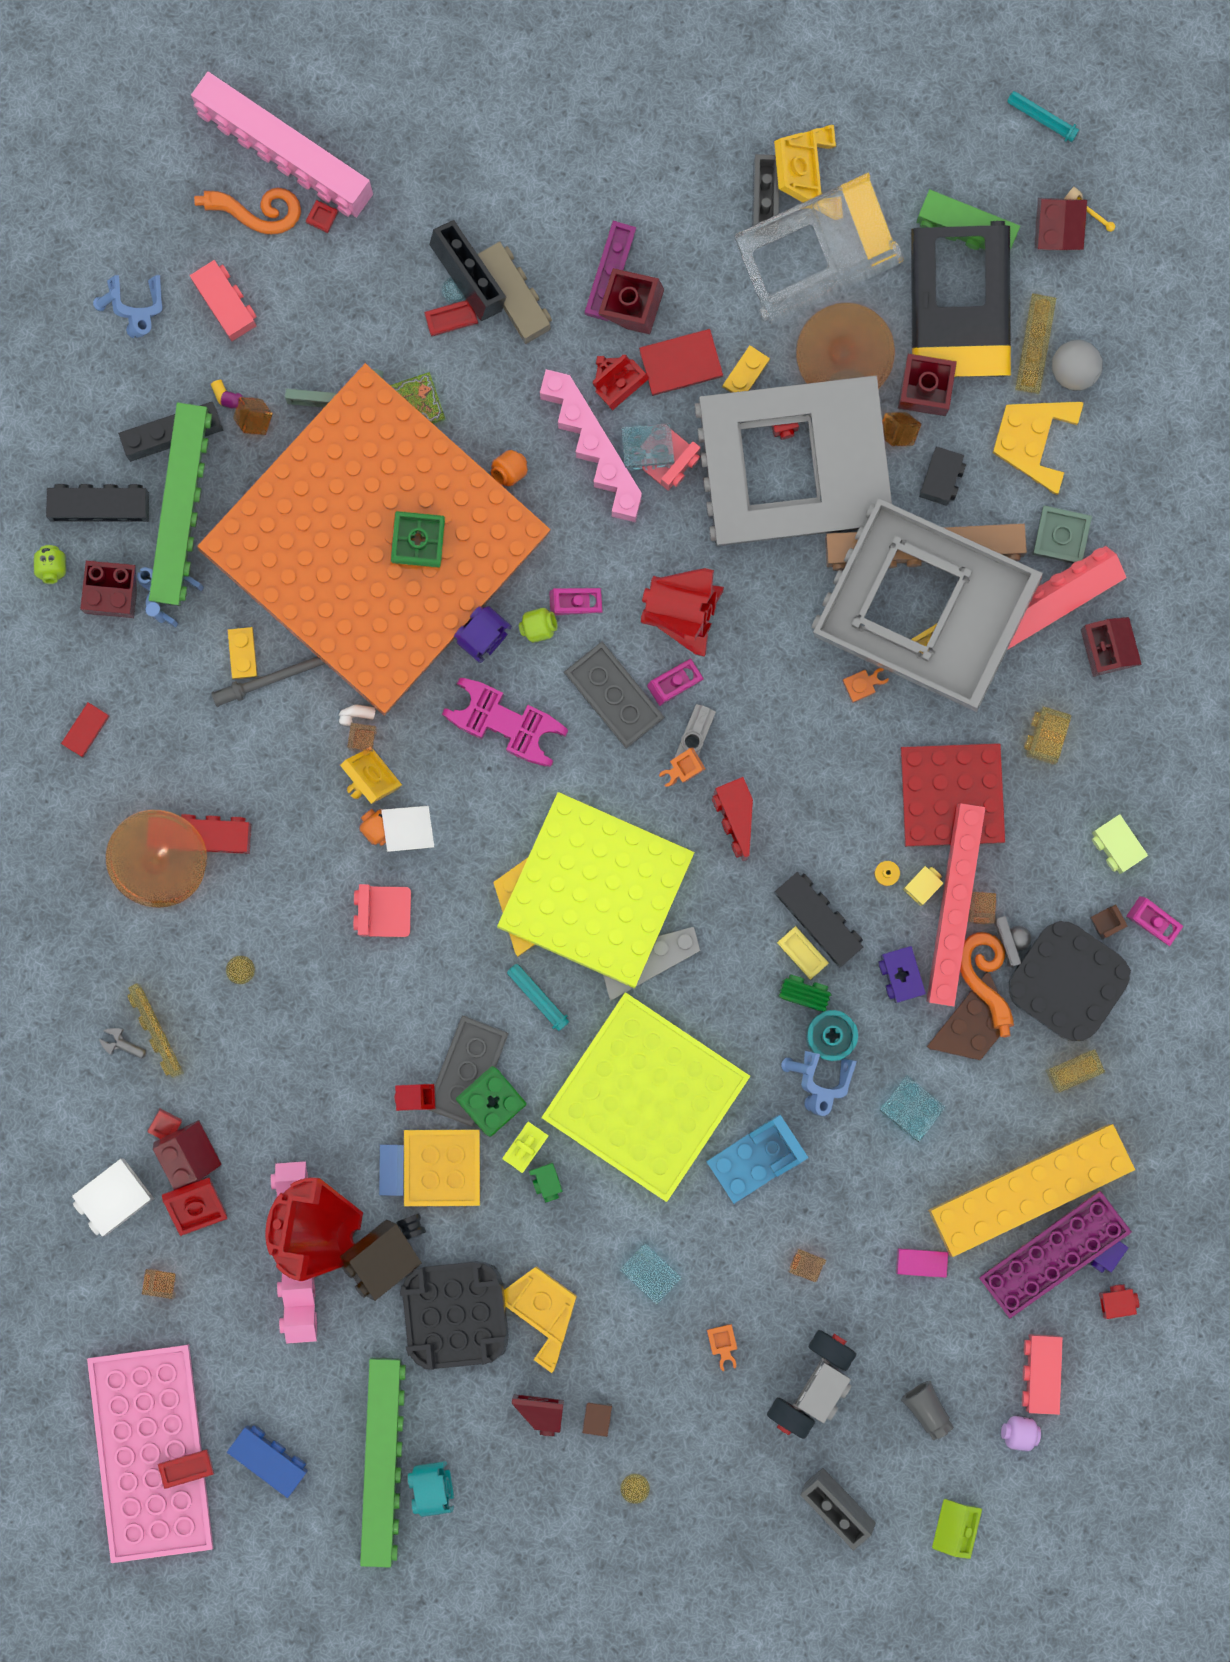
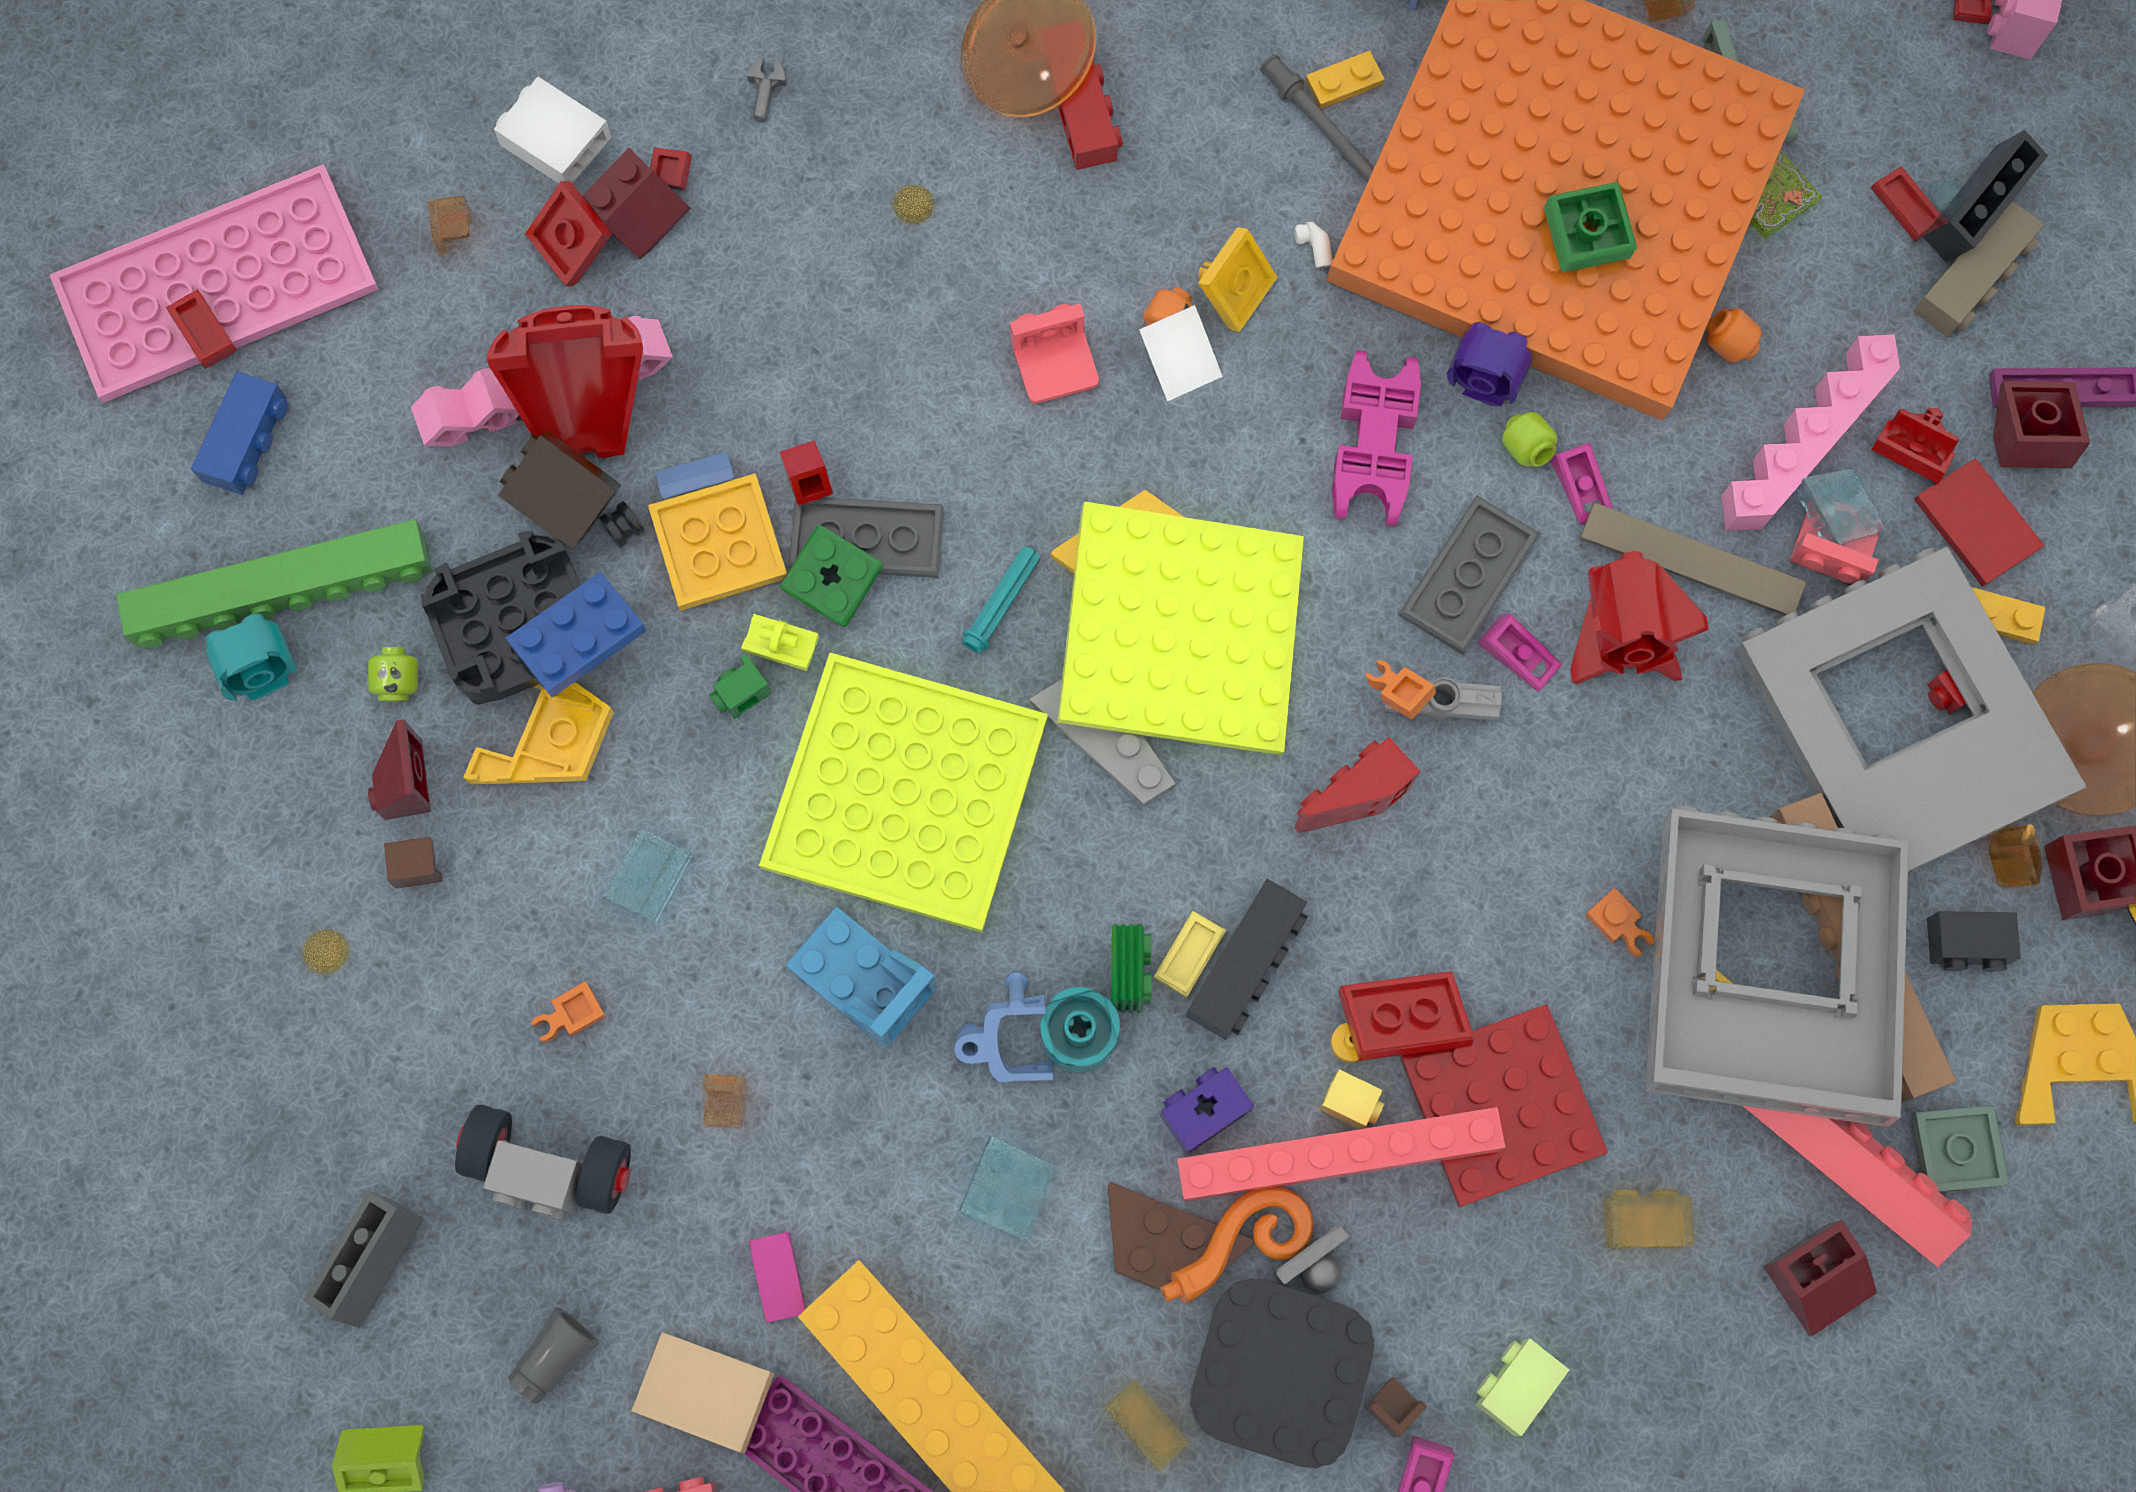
camera: 70 degrees right, 10 degrees down
clear yellow plate [127,983,184,1078] -> none
clear orange panel [347,723,377,752] -> none
clear orange panel [967,892,996,925] -> none
none -> lime head [368,647,418,702]
none -> blue plate [506,571,647,698]
none -> tan tile [632,1332,775,1454]
none -> red tile [1338,971,1475,1061]
none -> dark tan tile [1579,502,1807,615]

